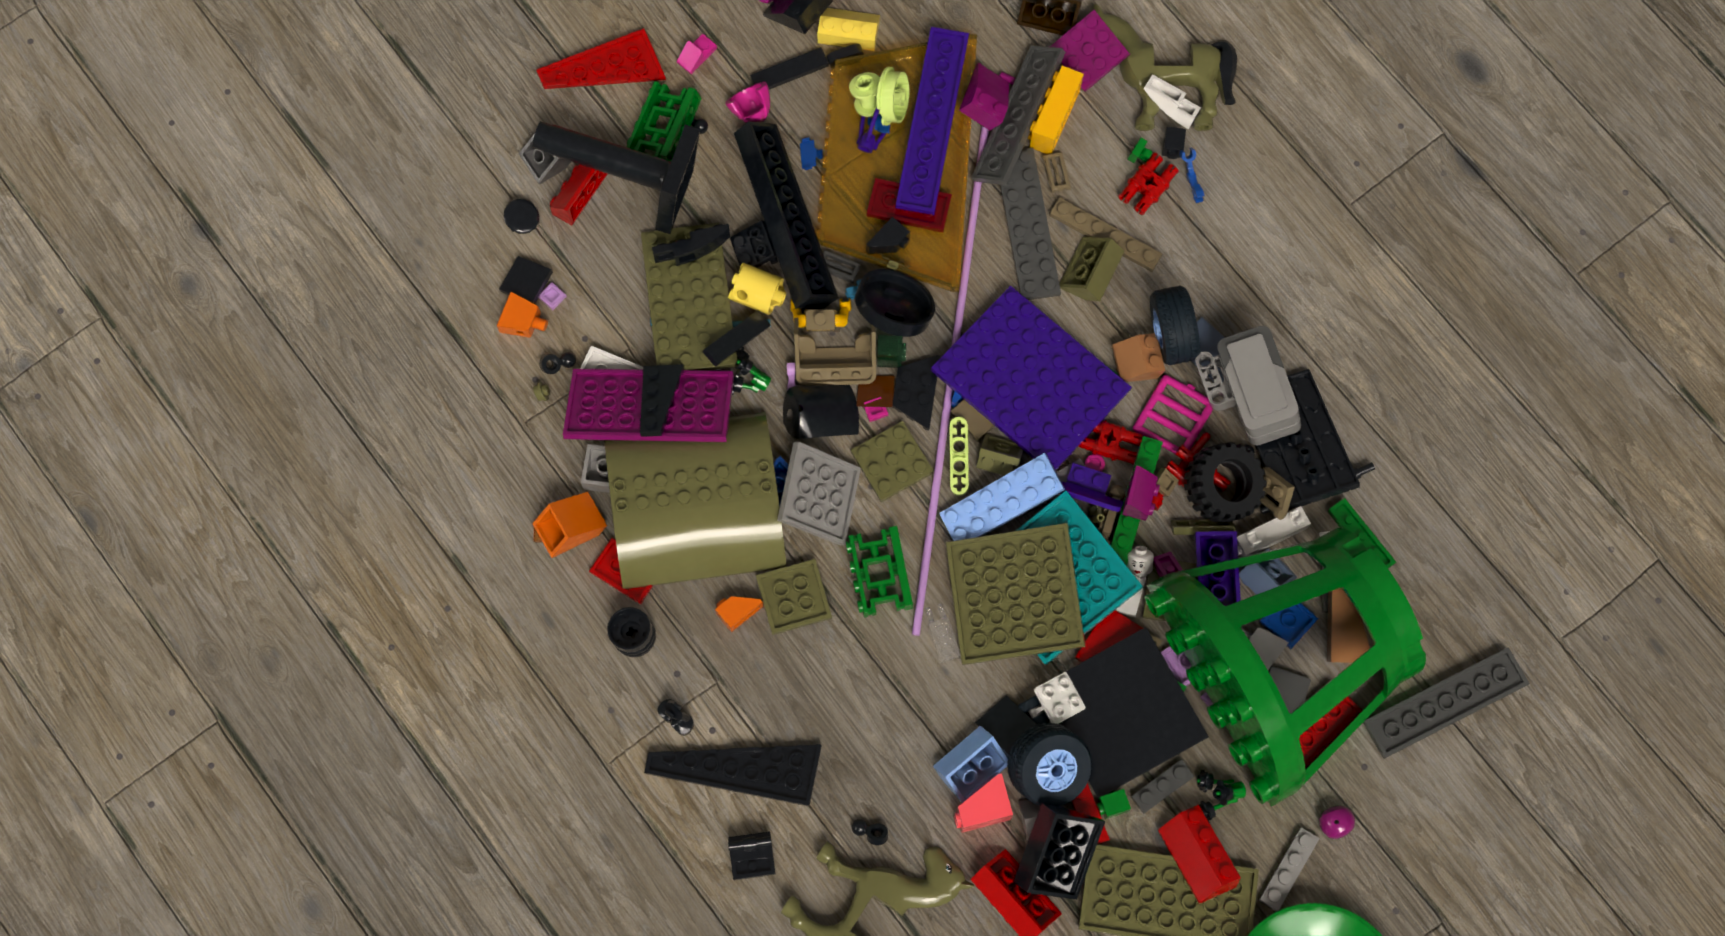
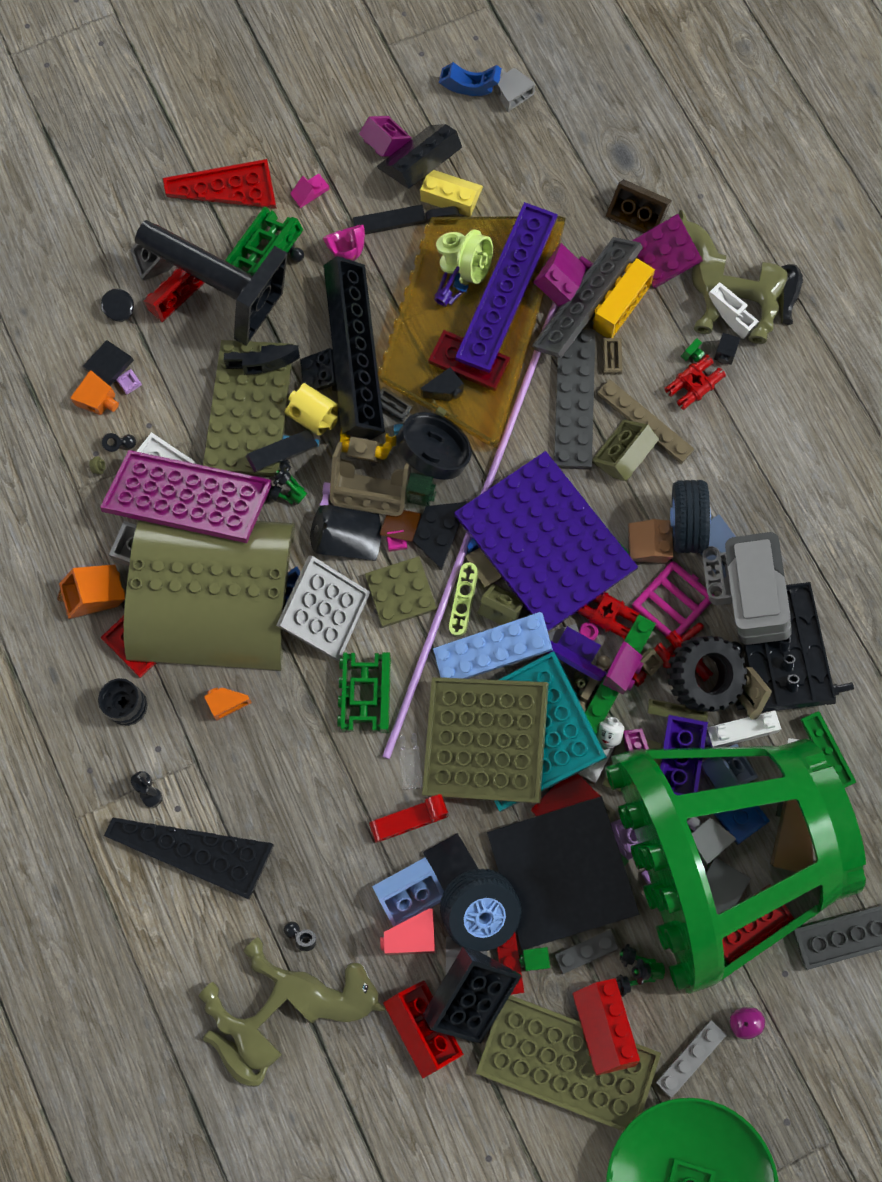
camera: 15 degrees right, 0 degrees up
black wing [640,364,685,437] -> none
black plate [728,831,776,881] -> none
olive plate [756,559,832,635] -> none
blue piece [800,137,823,170] -> none
white plate [1018,672,1086,724] -> none
blue piece [1179,147,1204,203] -> none
none -> red beam [369,794,449,843]

